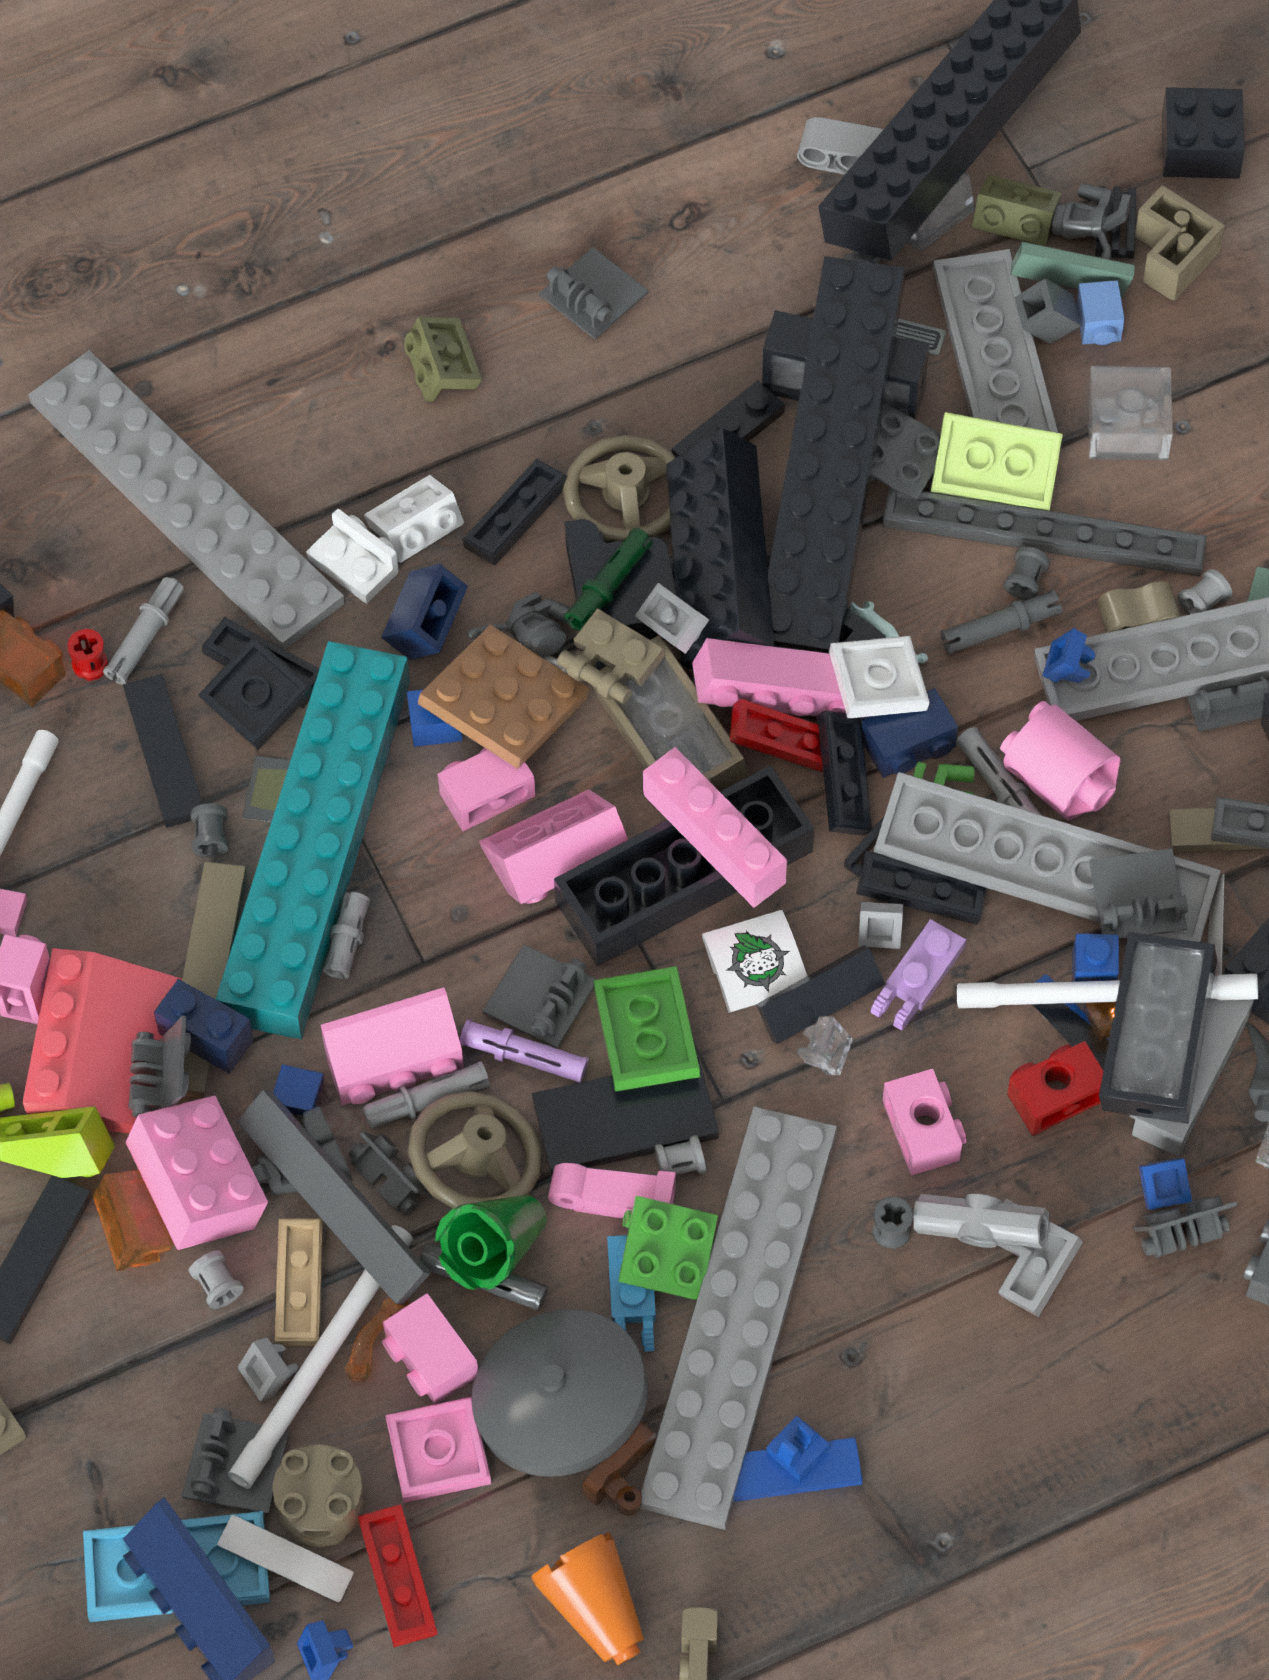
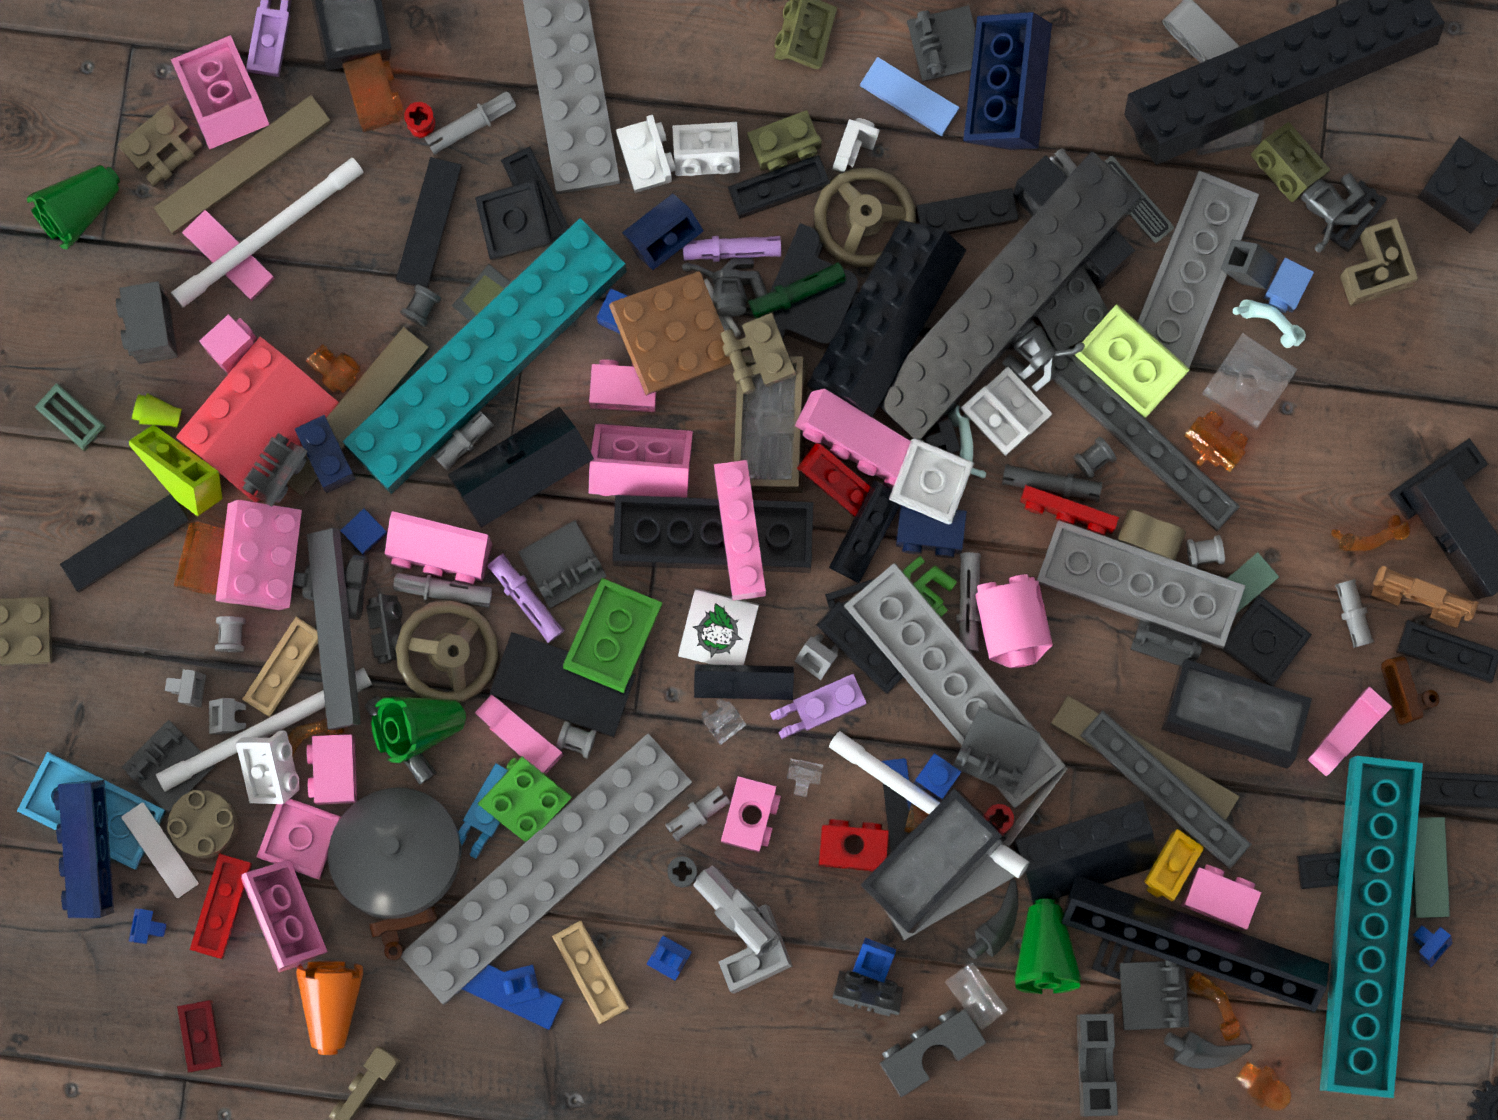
camera: 30 degrees right, 20 degrees up
light grey plate [635,583,709,654] -> none
sand green tile [1010,242,1135,298] -> none
blue tile [1042,628,1096,683] -> none
none -> light grey tile [165,669,206,708]
none -> white bracket [236,731,299,804]
none -> bright pink slope [241,860,328,972]
none -> clear orange plate [306,344,361,393]
none -> black brick [448,407,594,528]
none -> tan tile [552,921,629,1025]
none -> blue tile [646,936,692,981]
none -> light grey pin [665,785,731,842]
none -> lavender pin [683,236,781,262]
none -> olive bracket [747,110,822,171]
none -> clear tile [787,758,823,797]
none -> white bracket [832,118,880,173]
none -> light blue tile [860,57,960,137]
none -> white slope [961,367,1052,456]
none -> dark blue slope [963,12,1052,150]
none -> dark grey piece [1002,321,1085,392]
none -> red plate [1019,485,1119,536]
none -> clear orange hips [1184,411,1248,472]
none -> light aqua piece [1233,299,1306,348]

